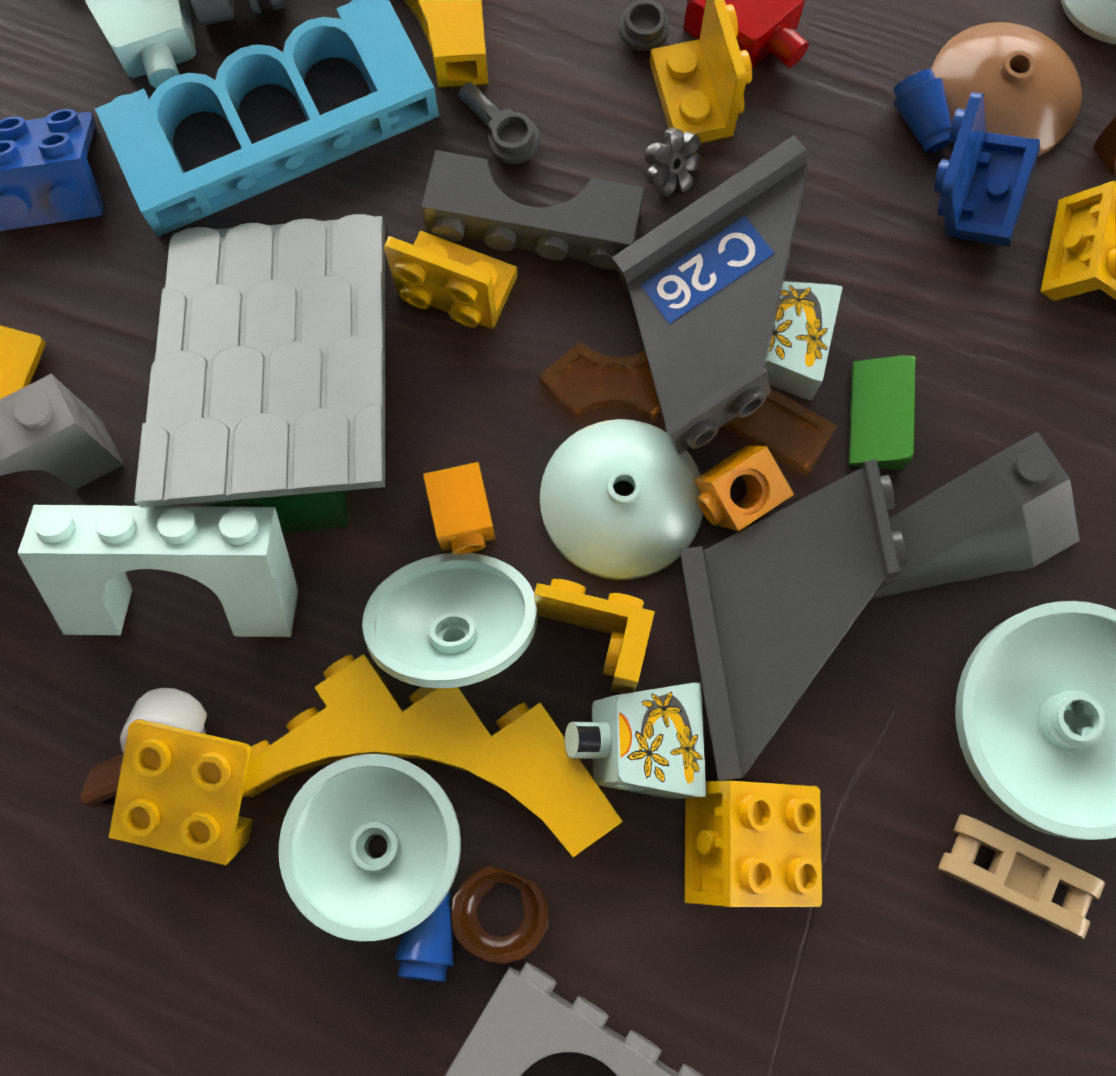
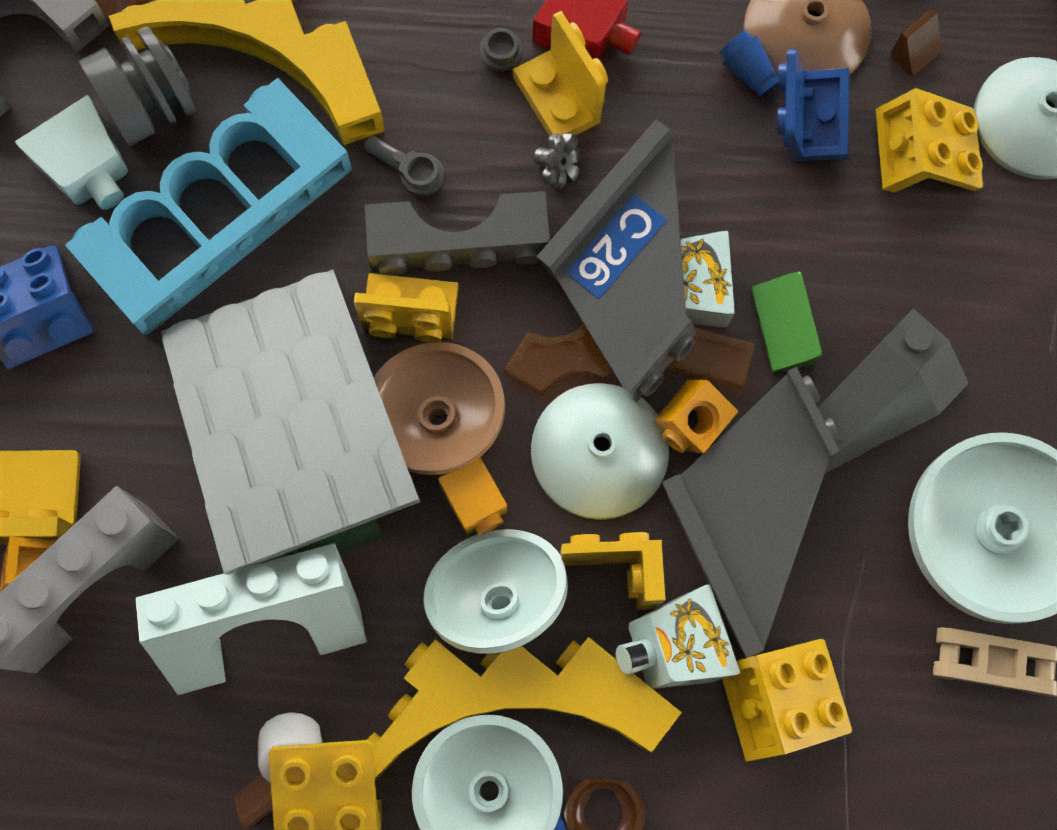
camera: 20 degrees left, 0 degrees up
none -> medium nougat dish [374,342,505,475]

